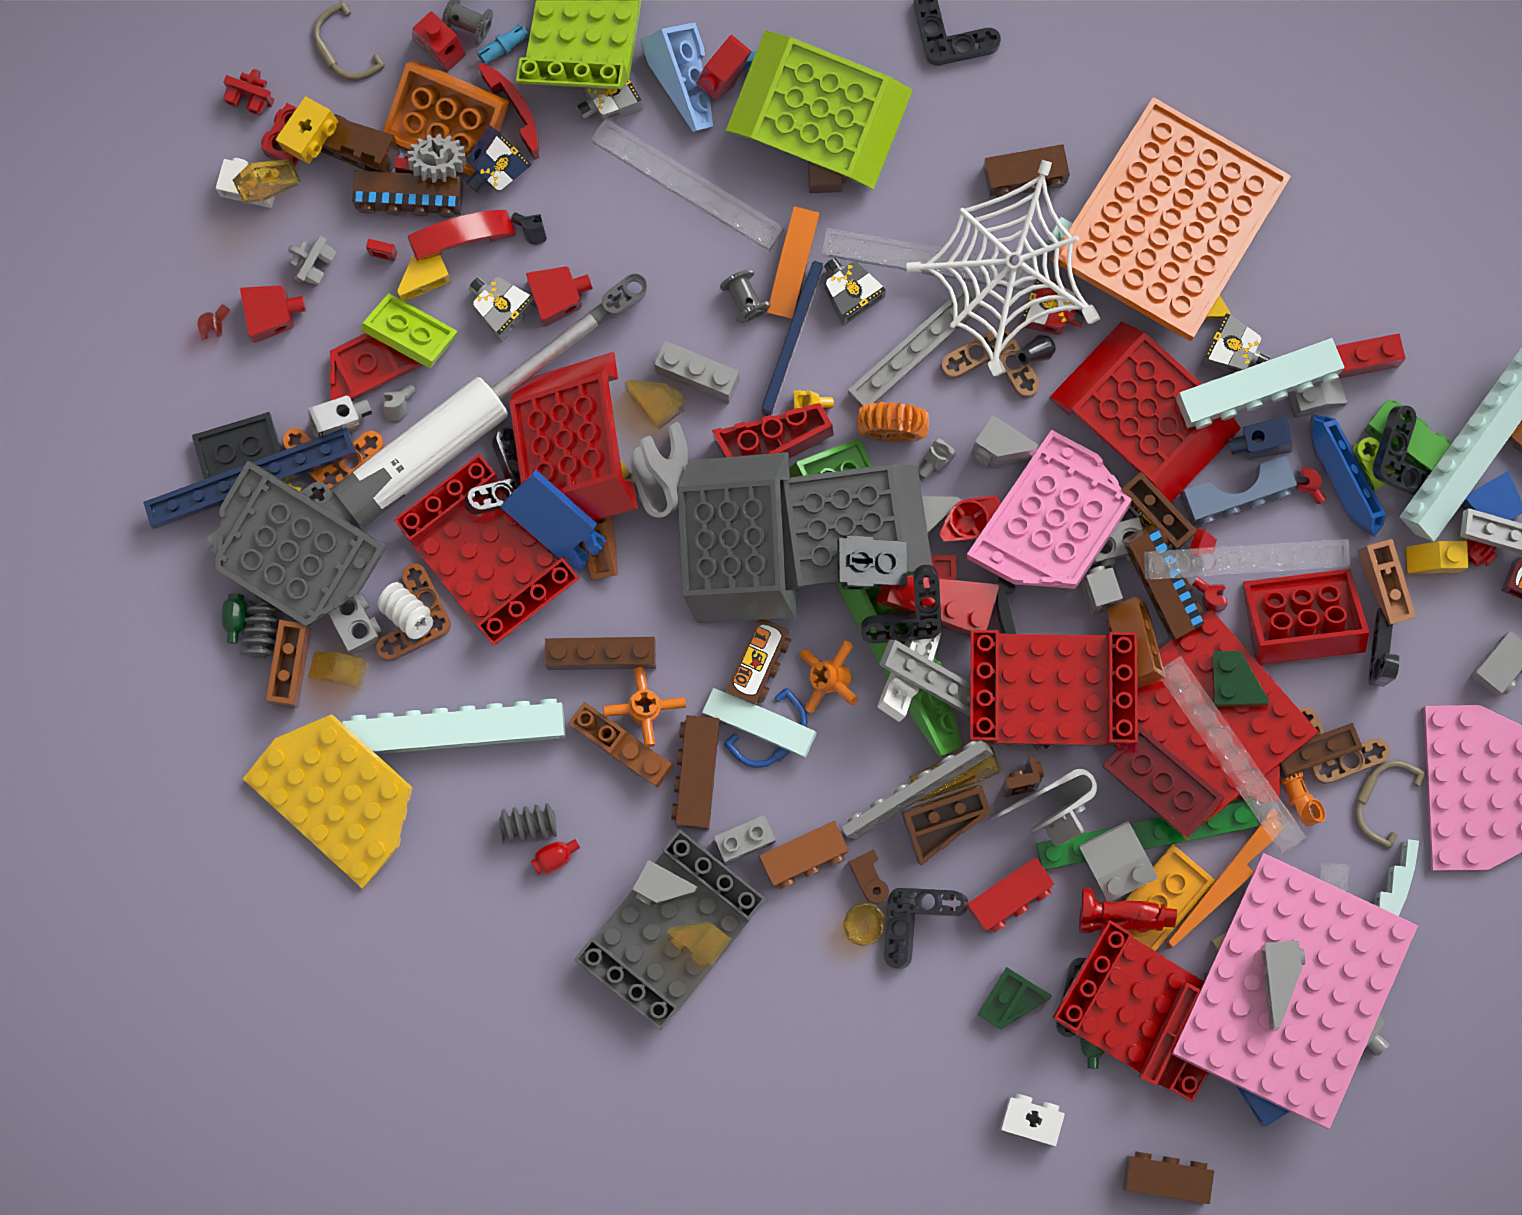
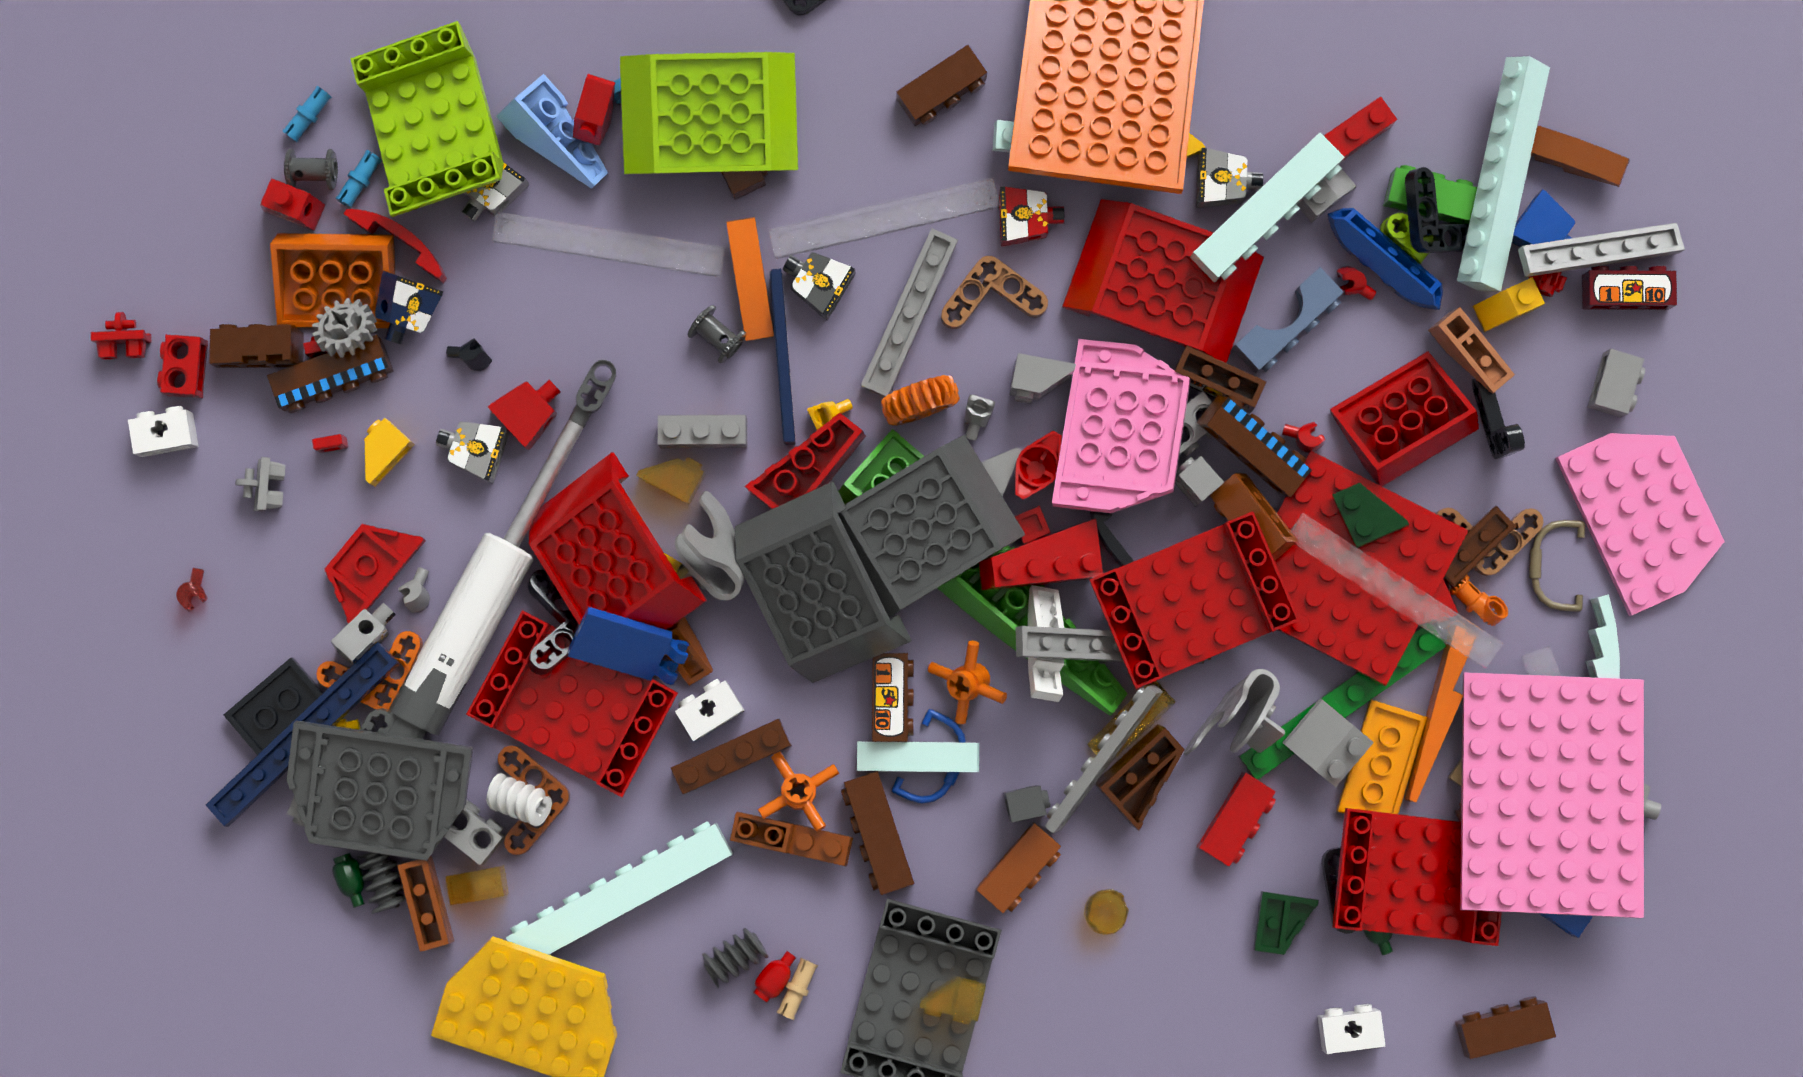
camera: 30 degrees left, 5 degrees up
clear yellow slope [233,159,301,203] -> none
red torso [240,286,306,343] -> none
yellow brick [275,96,339,164] -> none
dark tan piece [313,1,385,80] -> none
lime plate [361,293,458,369] -> none
red slope [408,210,516,261] -> none
light grey slope [632,860,698,906] -> none
light grey brick [714,815,776,865] -> none
piece [837,536,907,590] -> none
reddish brown leg [848,849,889,904] -> none
black beam [861,564,942,644] -> none
black beam [884,888,969,969] -> none
white animal [906,160,1100,376] -> none
reddish brown bracket [1002,756,1044,797] -> none
black cone [1016,335,1056,365] -> none
red piece [1079,888,1177,934] -> none
dark red plate [1103,725,1224,840] -> none
red piece [1138,982,1201,1086] -> none
clear plate [1144,539,1350,579] -> none
red tile [1188,528,1217,564] -> none
dark blue torso [1229,416,1292,459] -> none
light grey slope [1261,941,1305,1032] -> none
none -> white brick [675,679,745,741]
none -> tan pin [777,958,818,1020]
none -> dark grey brick [1003,785,1051,823]

